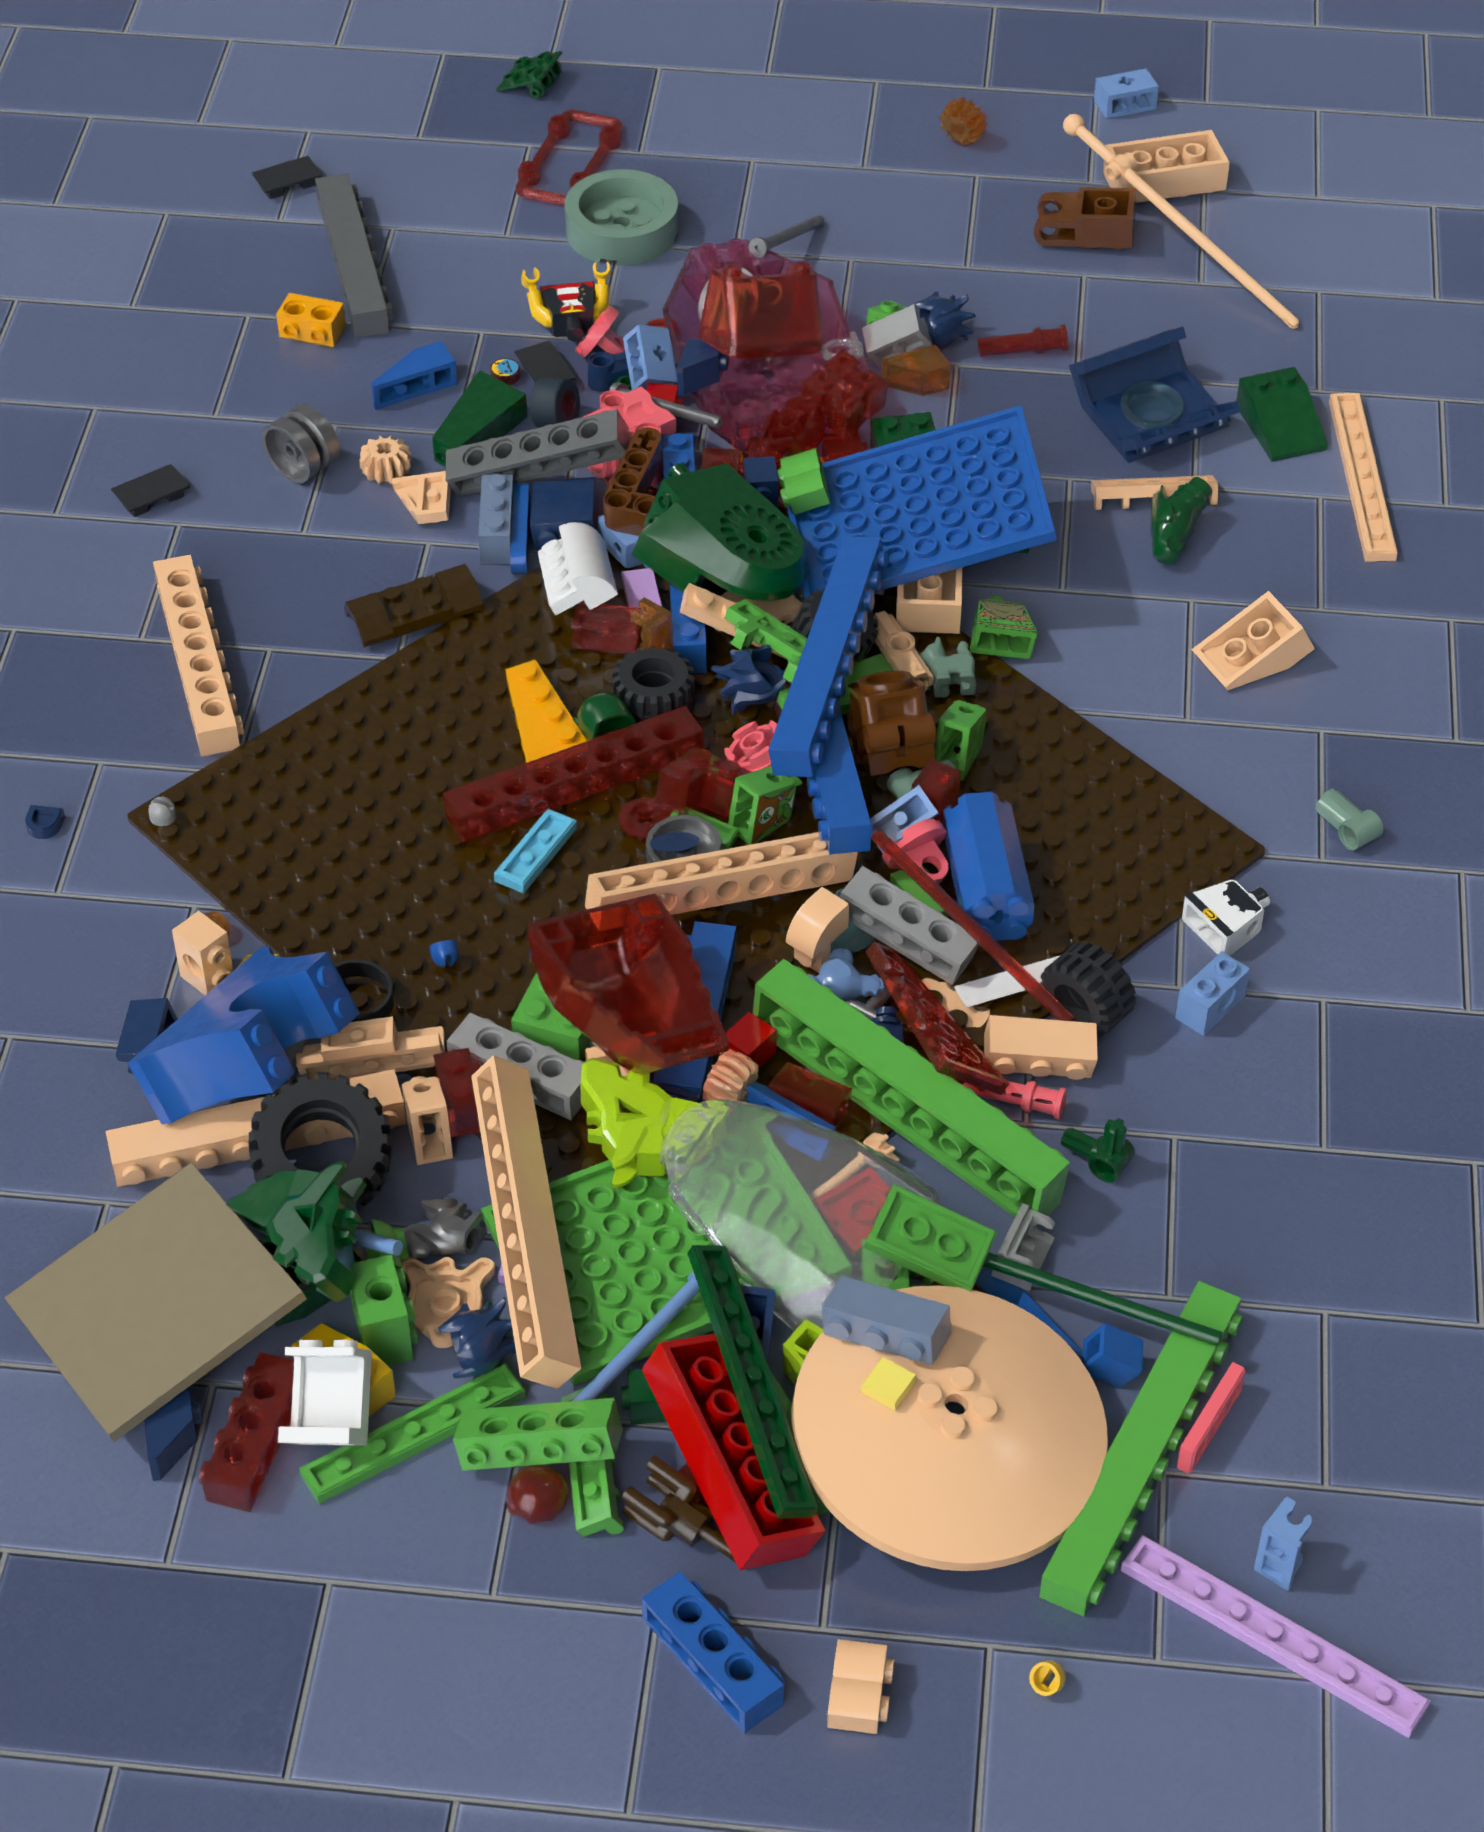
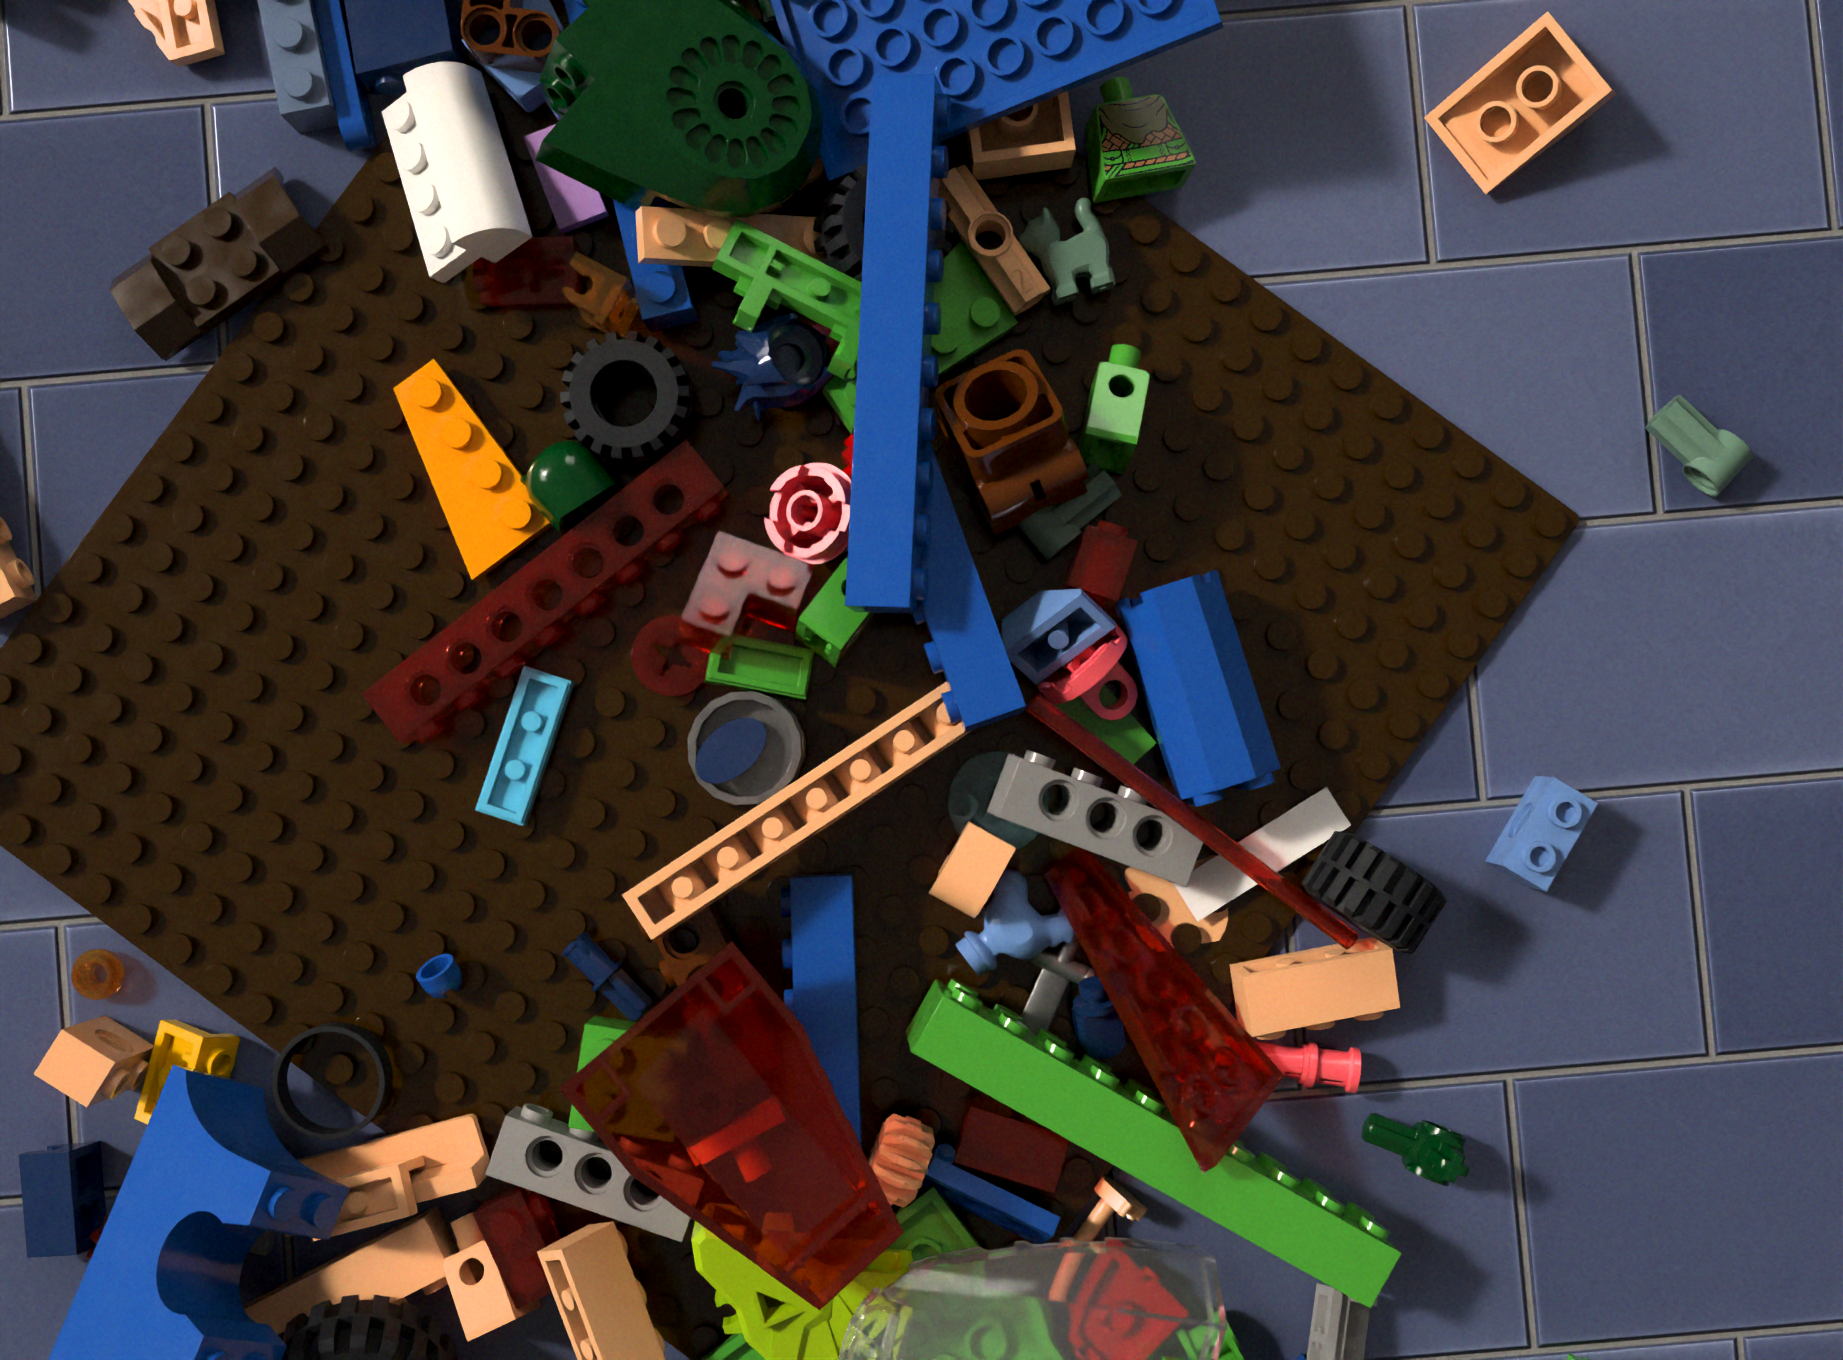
camera: 10 degrees left, 40 degrees up
red brick [721,1012,777,1069] -> none
white torso [1182,880,1270,956] -> none

